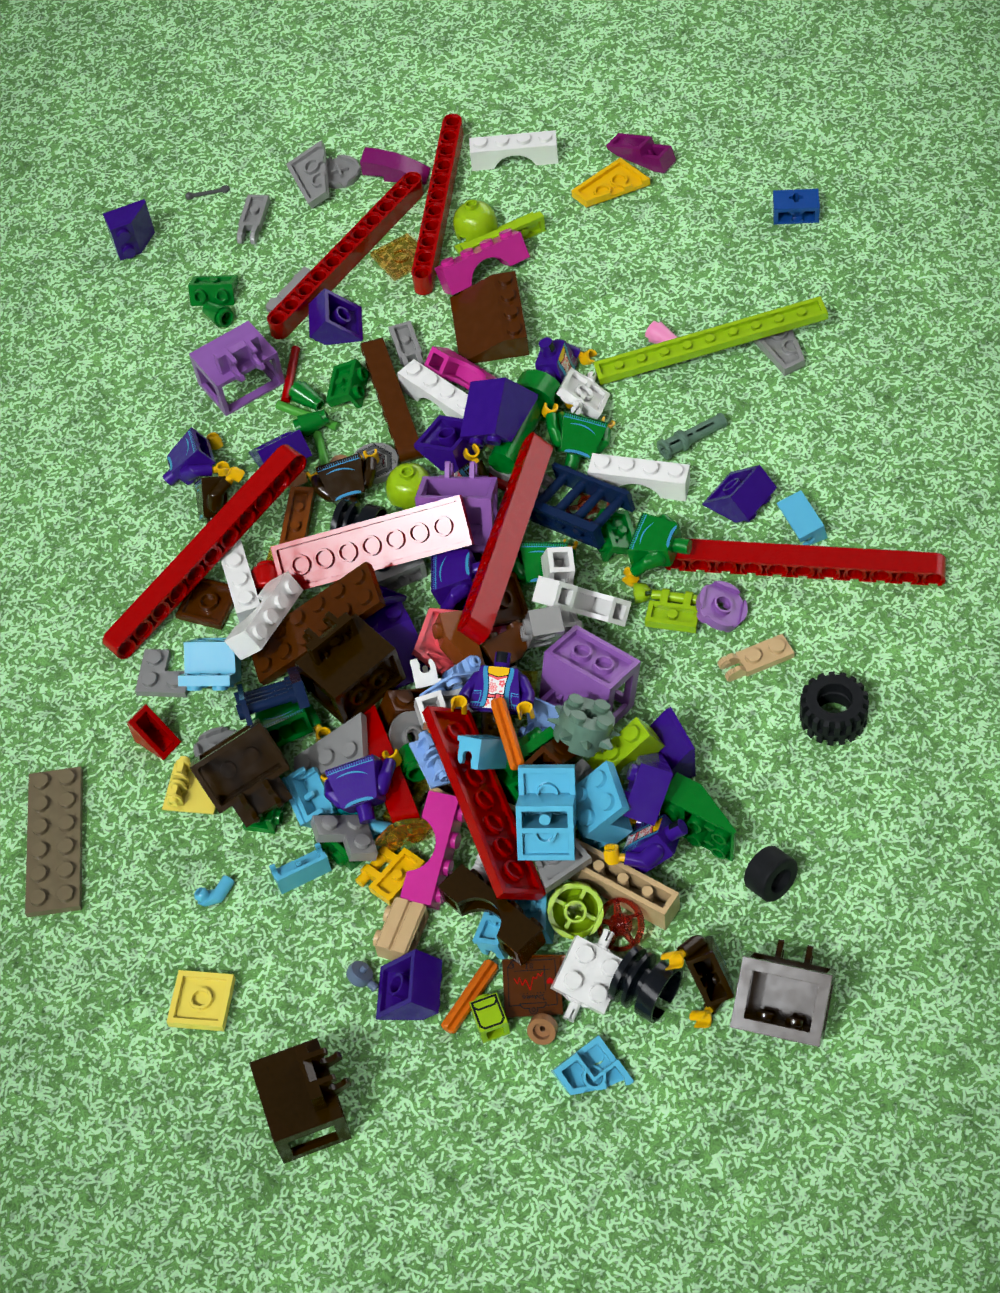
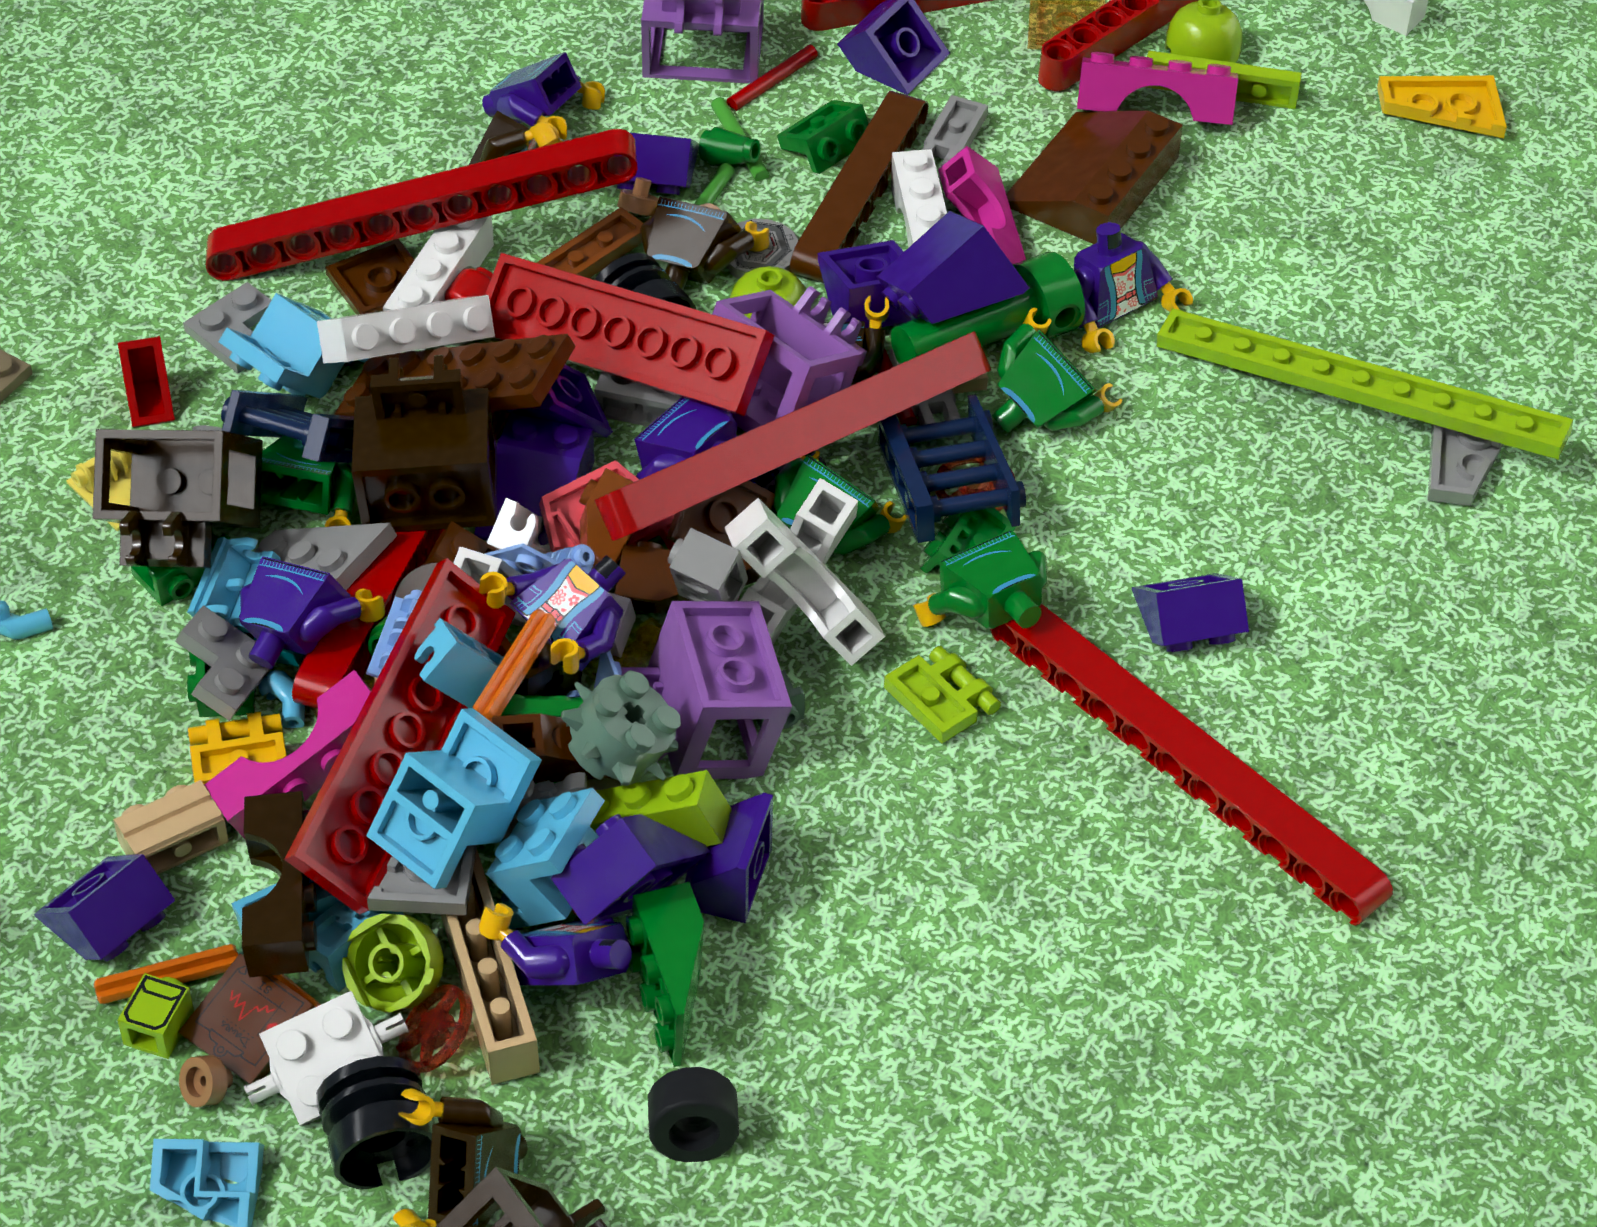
camera: 30 degrees right, 5 degrees down
medium azure hinge [269,843,332,894] -> none
green cone [289,380,325,411] -> none
sand blue piece [346,961,379,992] -> none
clear yellow slope [375,818,433,849] -> none
white plate [556,367,610,420] -> none
white arch [587,453,690,501] -> none
magenta slope [606,133,676,173] -> none
lime hinge [633,583,651,604] -> none
bright pink cone [645,321,678,344] -> none
sand green pin [657,413,727,460] -> none
medium lavender plate [696,581,748,632] -> none
tan hinge [717,634,795,682] -> none
medium azure hinge [777,490,828,545] -> none
black tyre [799,672,869,746] -> none

